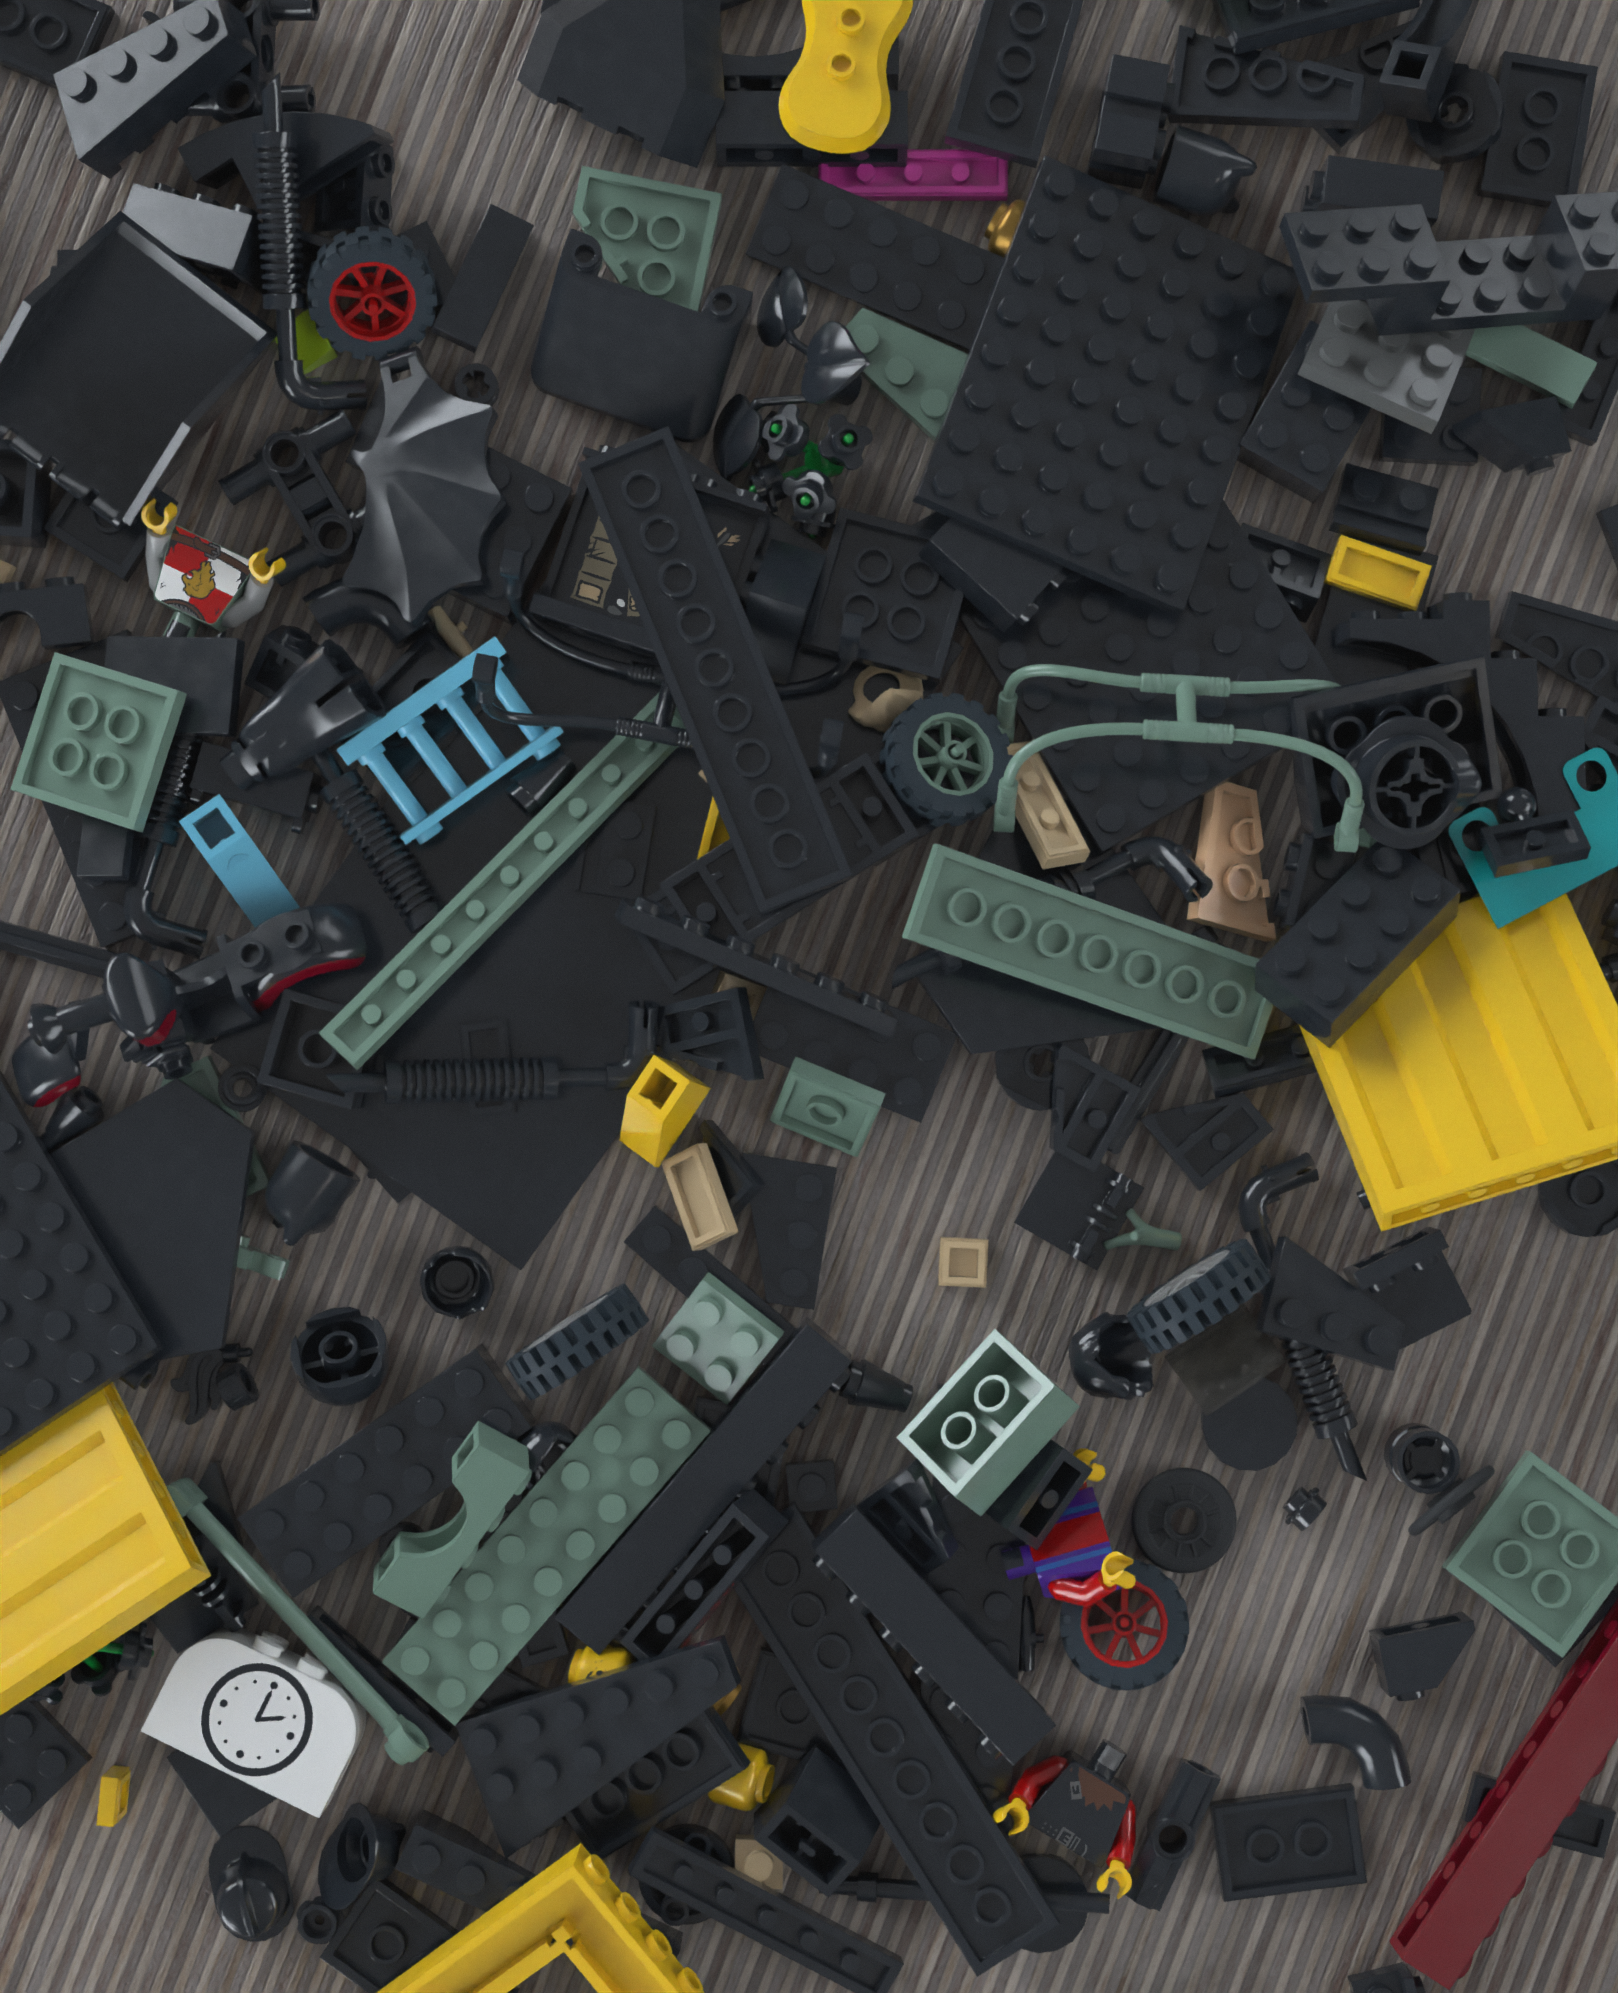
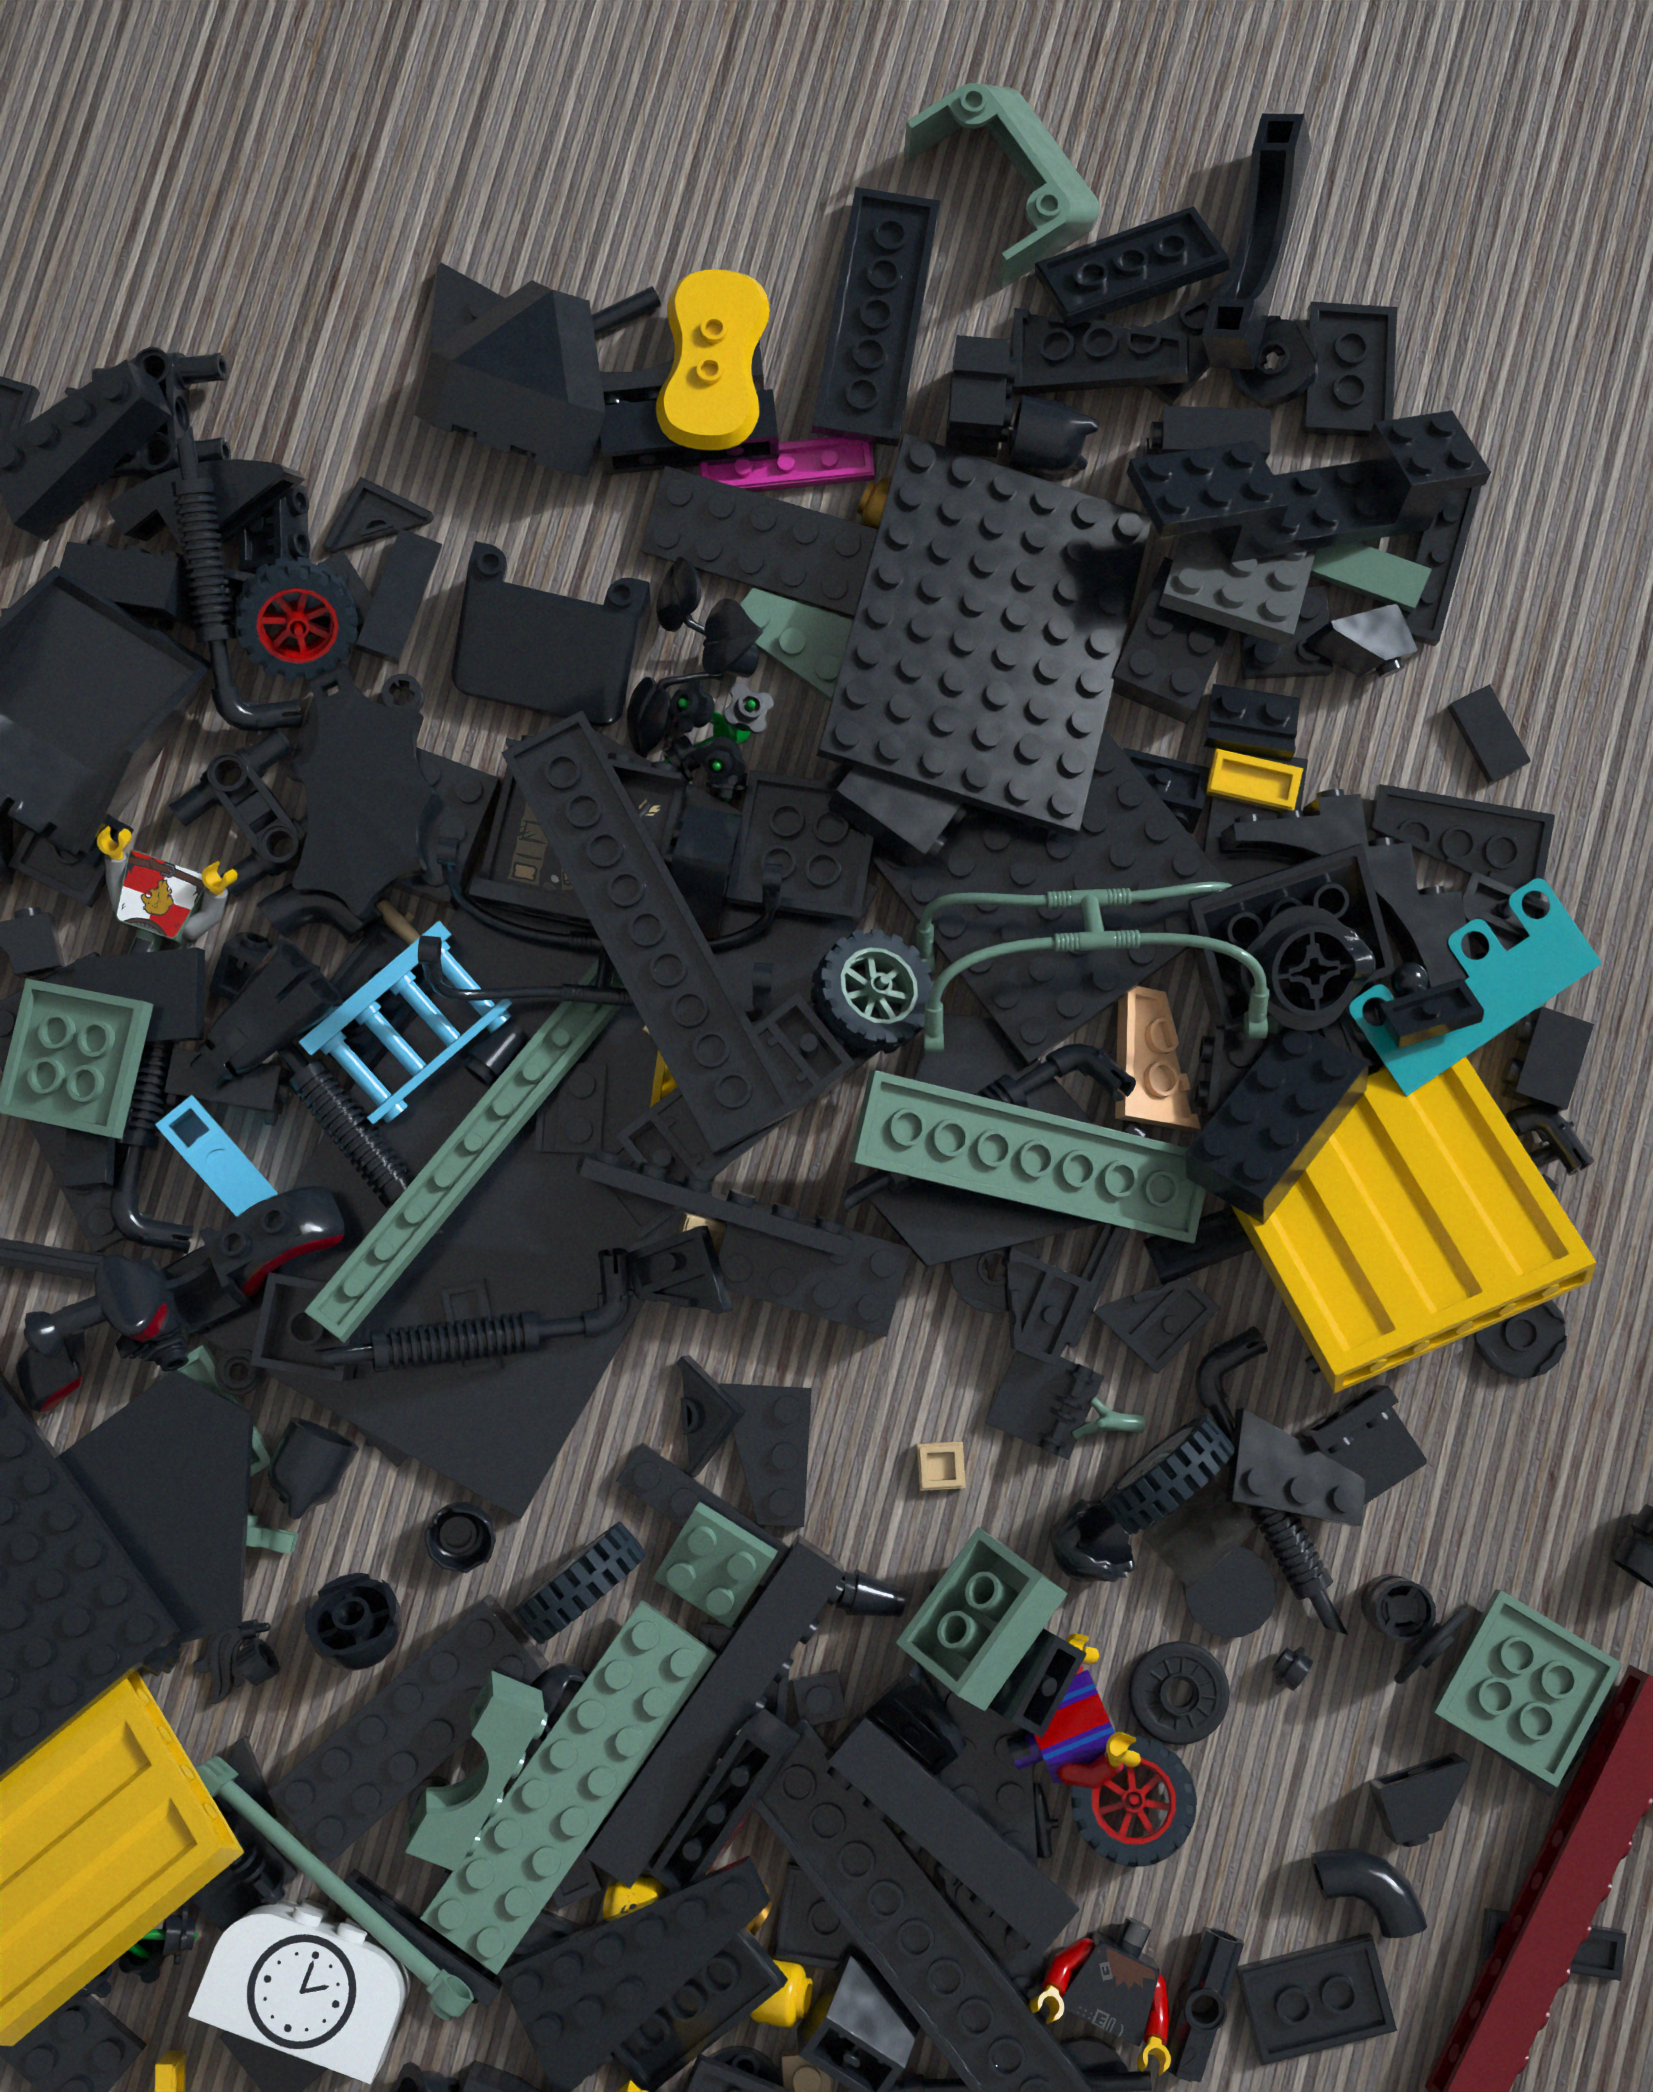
camera: 10 degrees left, 5 degrees down
black cone [40,1086,104,1154] -> none
lime slope [275,309,338,374] -> none
sand green plate [573,166,722,312] -> none
yellow slope [619,1055,711,1168] -> none
tan tile [661,1143,739,1251] -> none
sand green tile [769,1056,885,1157] -> none
tan piece [848,665,924,733] -> none
tan tile [1007,740,1090,869] -> none
none -> black tile [322,476,434,554]

